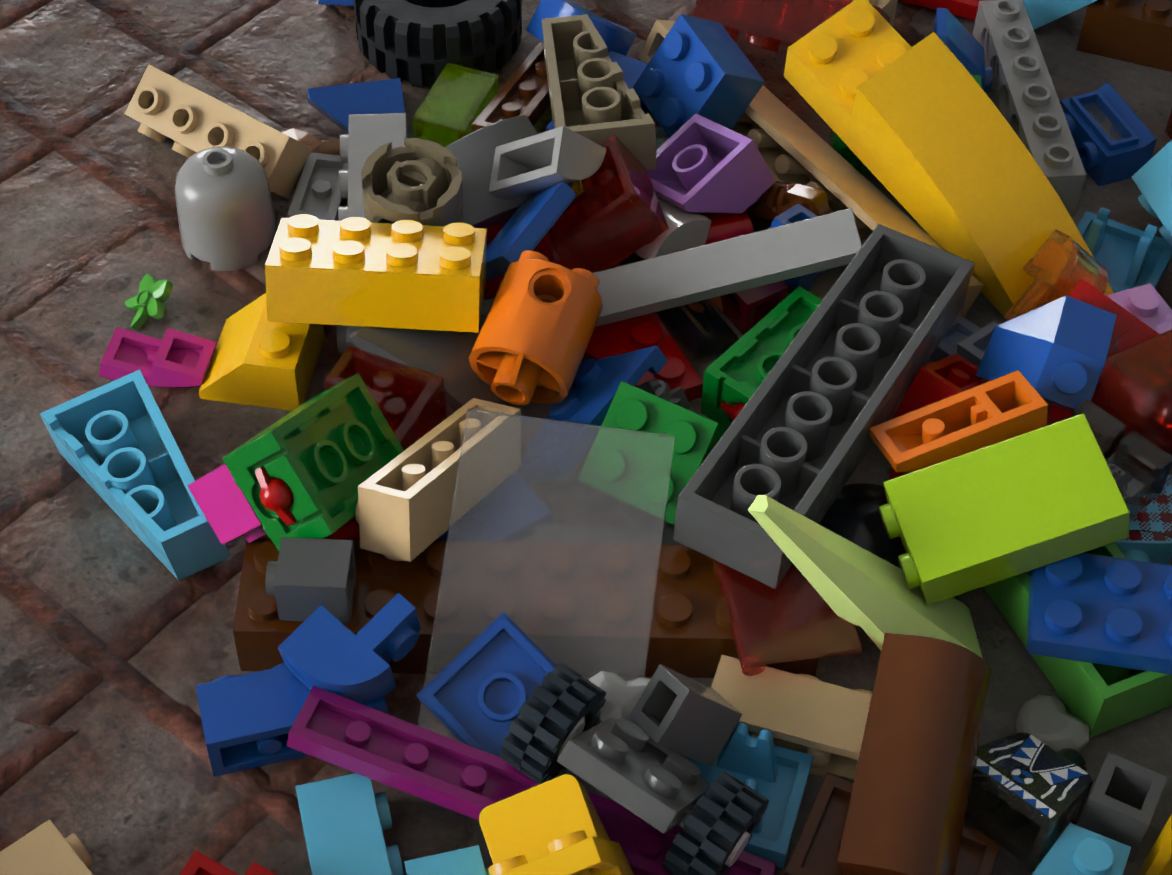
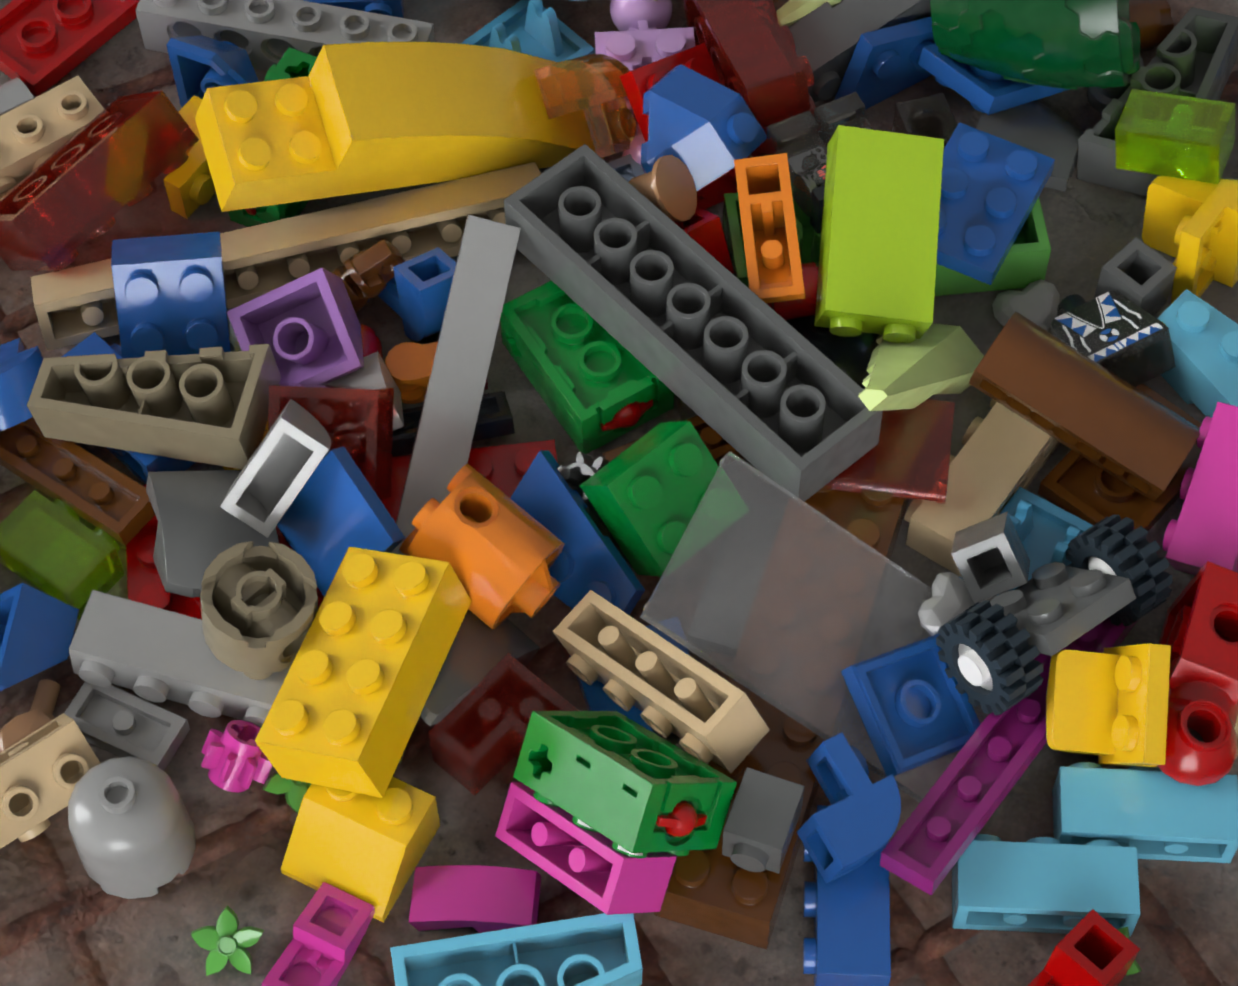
camera: 70 degrees left, 10 degrees up
none -> dark pink slope [409,865,541,933]
none -> medium nougat piece [629,155,697,223]

